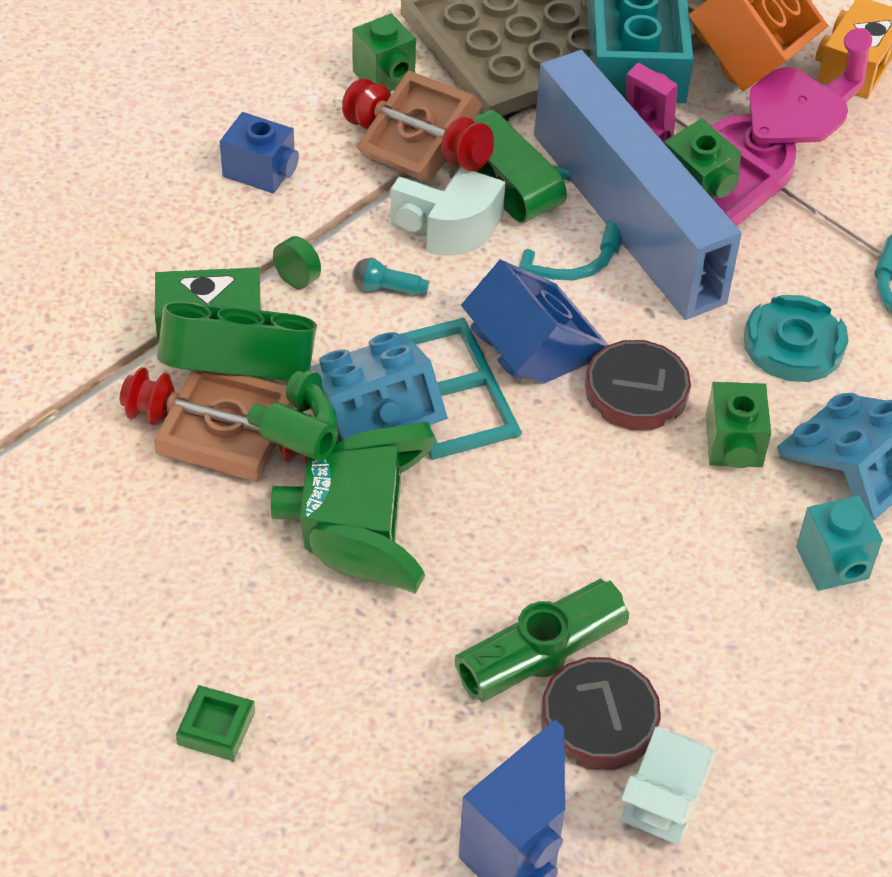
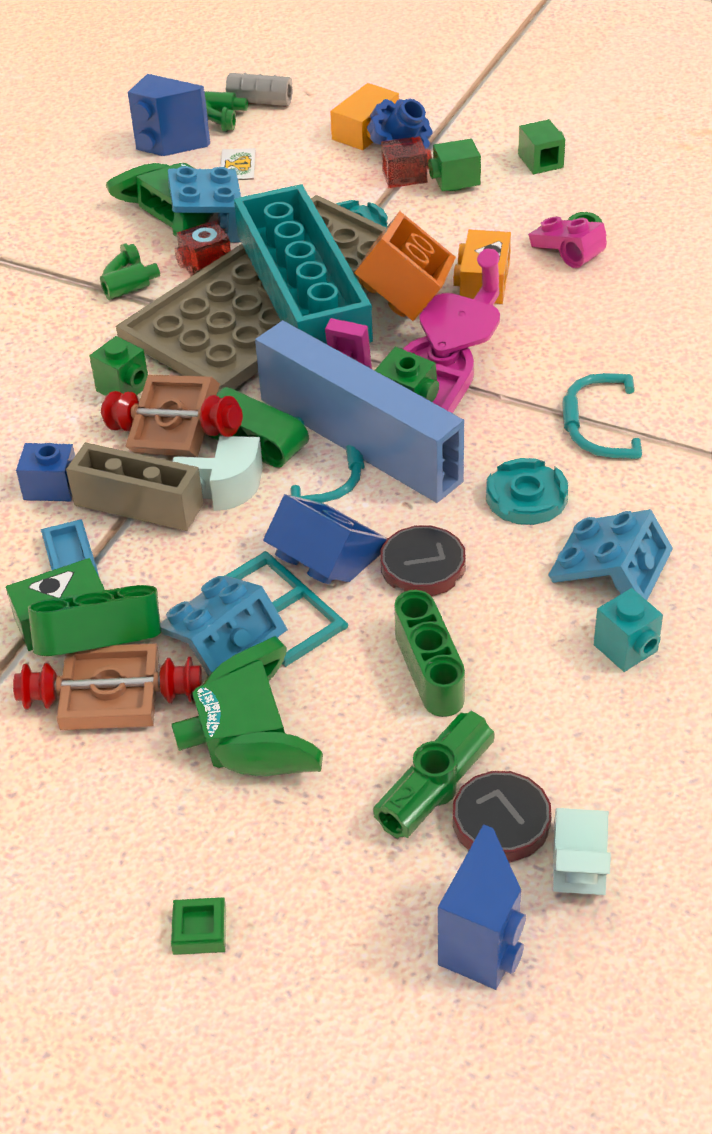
camera: 15 degrees left, 5 degrees down
green plant [247,370,338,462] -> none
green tile [273,236,321,289] -> none
teal piece [352,257,430,295] -> none
green brick [706,382,771,468] -> none
none -> dark azure tile [41,519,100,578]
none -> dark tan brick [66,442,204,531]
none -> green beam [394,590,465,717]

